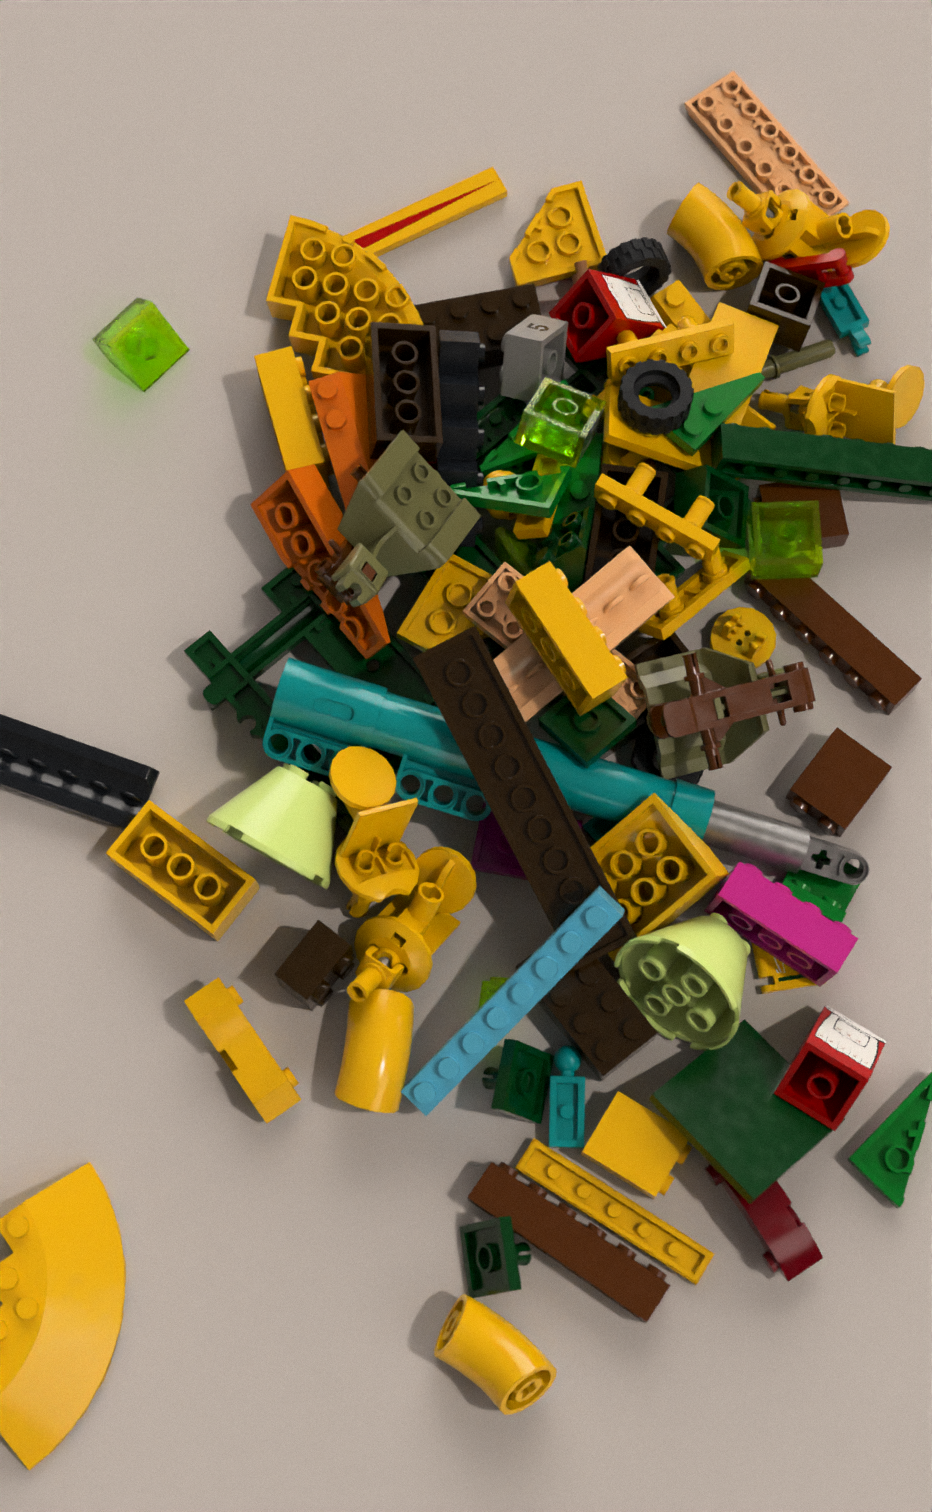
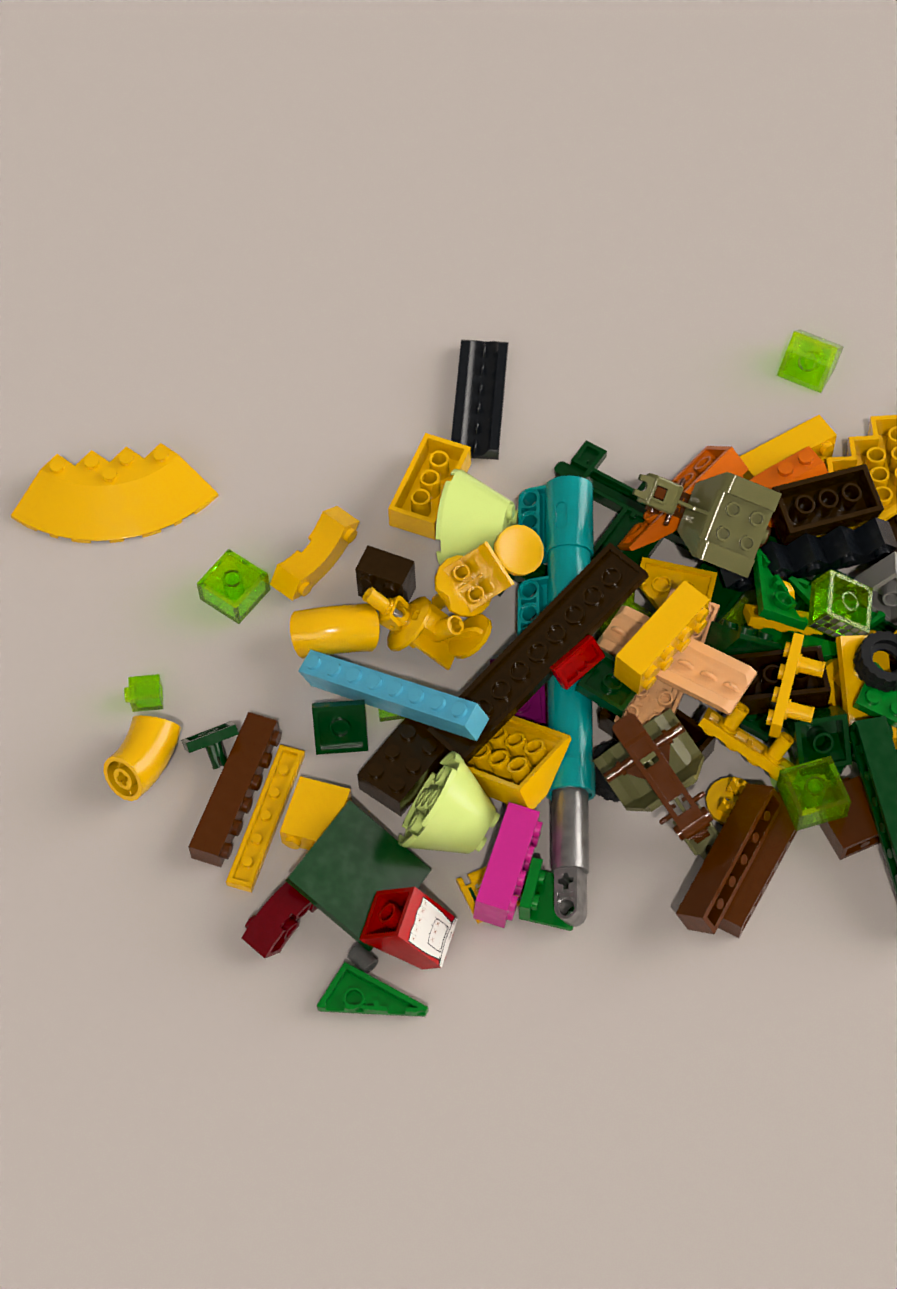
camera: 75 degrees right, 15 degrees down
teal plate [549,1045,585,1149] -> none
reddish brown brick [785,728,892,837] -> none
none -> clear neon green brick [124,674,164,712]
none -> clear neon green brick [196,549,271,624]
none -> dark grey hinge [347,944,378,974]
none -> red plate [550,635,606,690]
none -> reddish brown brick [676,783,784,934]

